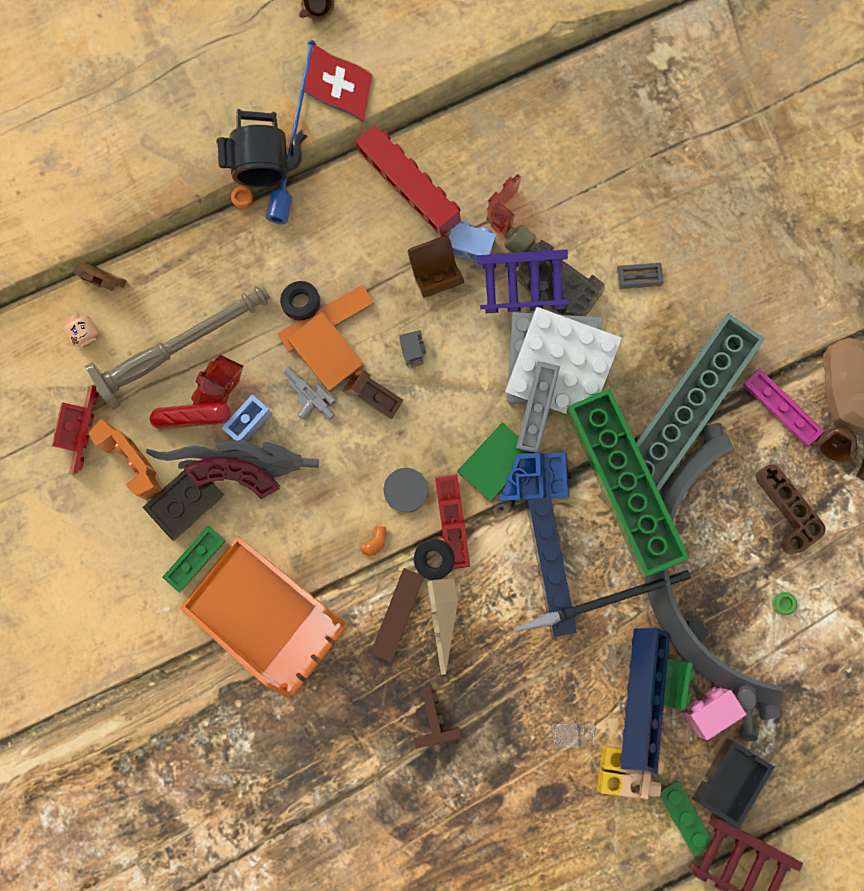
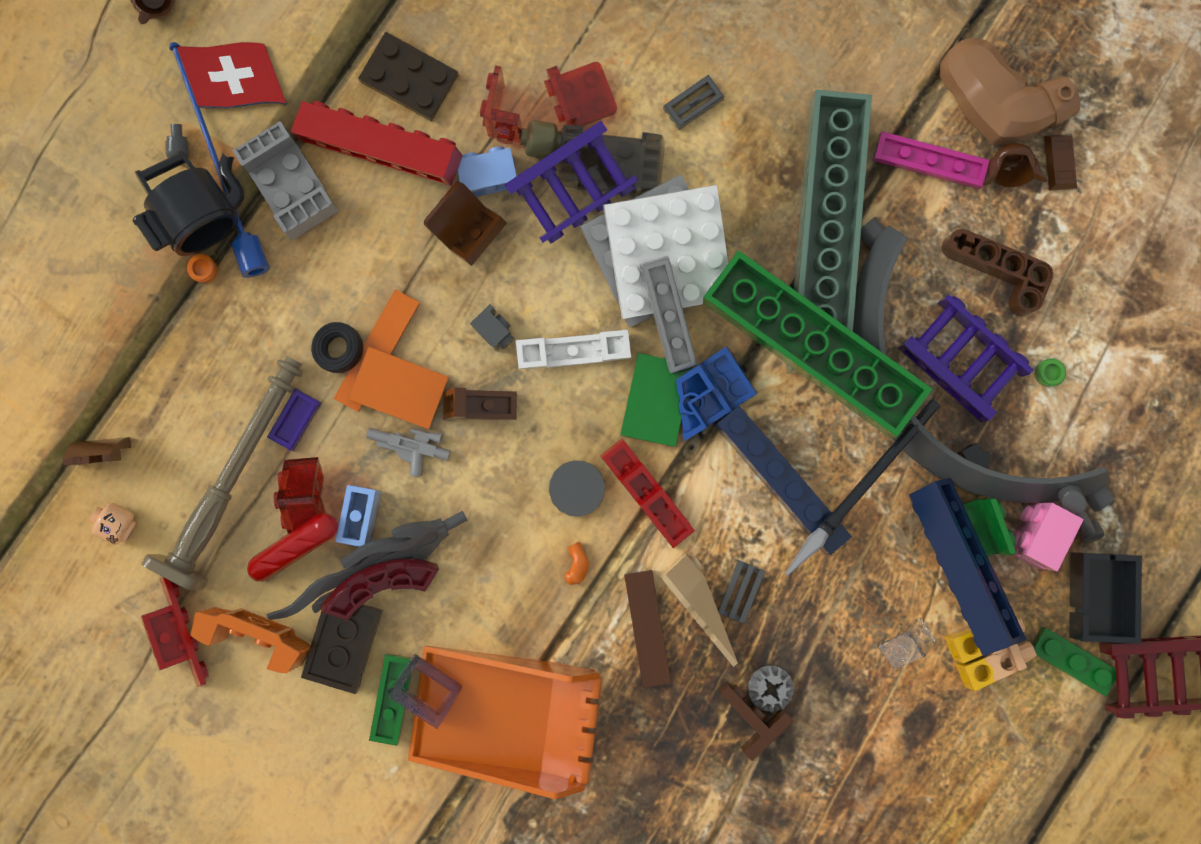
camera: 30 degrees left, 5 degrees up
black tyre [414,539,455,580] -> none
none -> dark grey cylinder [165,124,189,158]
none -> light grey plate [232,121,339,241]
none -> dark purple tile [267,388,321,451]
none -> dark brown plate [358,32,459,122]
none -> tile [388,654,462,729]
none -> white slope [516,330,631,369]
none -> clear red bracket [544,62,617,132]
none -> dark grey tile [718,560,765,624]
none -> light grey gear [748,666,795,713]
none -> dark purple fence [897,295,1033,422]

